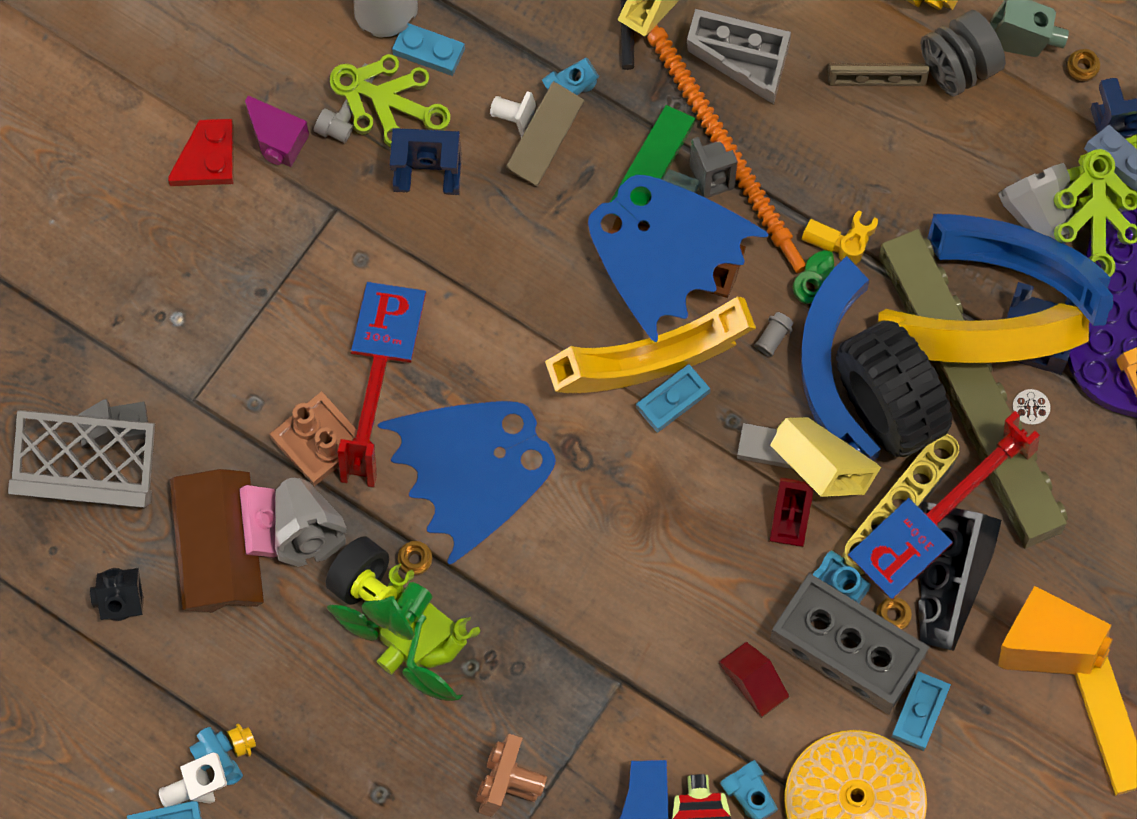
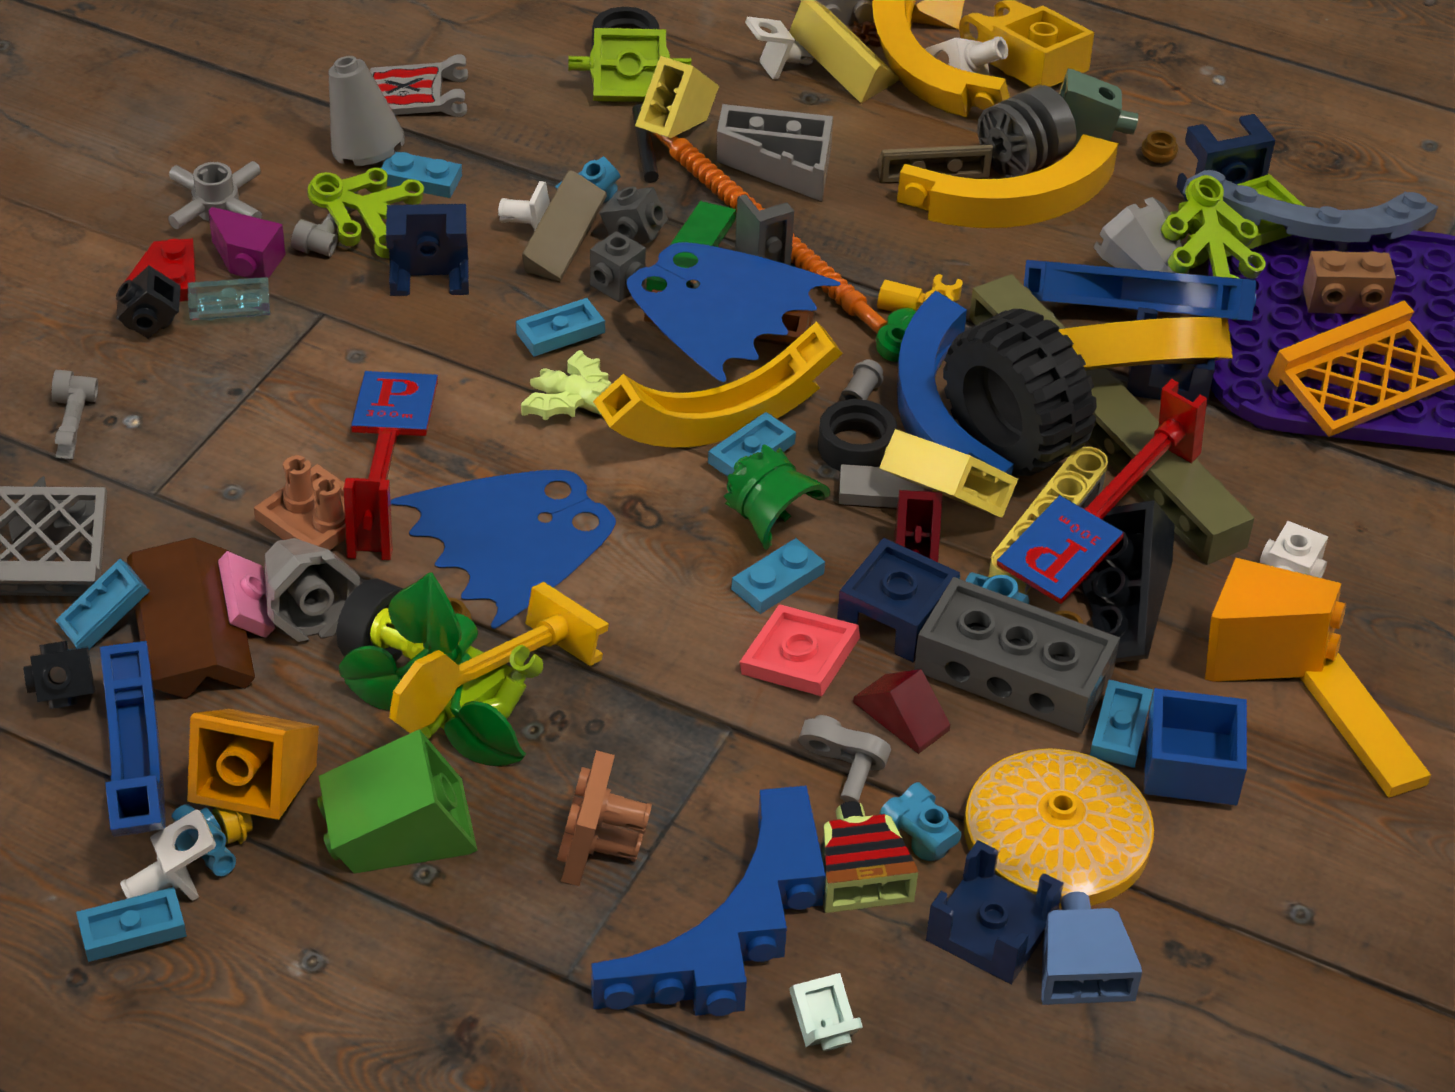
camera: 10 degrees left, 25 degrees down
none -> light grey brick [52,370,98,459]
none -> dark azure plate [55,558,150,649]
none -> blue arch [100,641,166,837]
none -> black brick [116,265,181,339]
none -> light grey bar [168,161,262,229]
none -> light orange slope [187,709,319,820]
none -> clear light blue plate [188,277,271,321]
none -> bright green slope [318,729,478,874]
none -> yellow piece [389,582,609,733]
none -> dark azure plate [516,298,605,356]
none -> yellowish green animal [521,350,611,420]
none -> dark grey brick [590,231,646,303]
none -> dark grey brick [599,187,668,244]
none -> green hat [724,444,830,551]
none -> dark azure plate [731,538,825,614]
none -> coral plate [740,604,860,696]
none -> light grey piece [798,715,891,802]
none -> black tyre [818,399,897,471]
none -> dark blue panel [837,538,960,663]
none -> yellow arch [897,134,1118,228]
none -> blue piece [1144,688,1247,805]
none -> white brick [1260,521,1328,578]

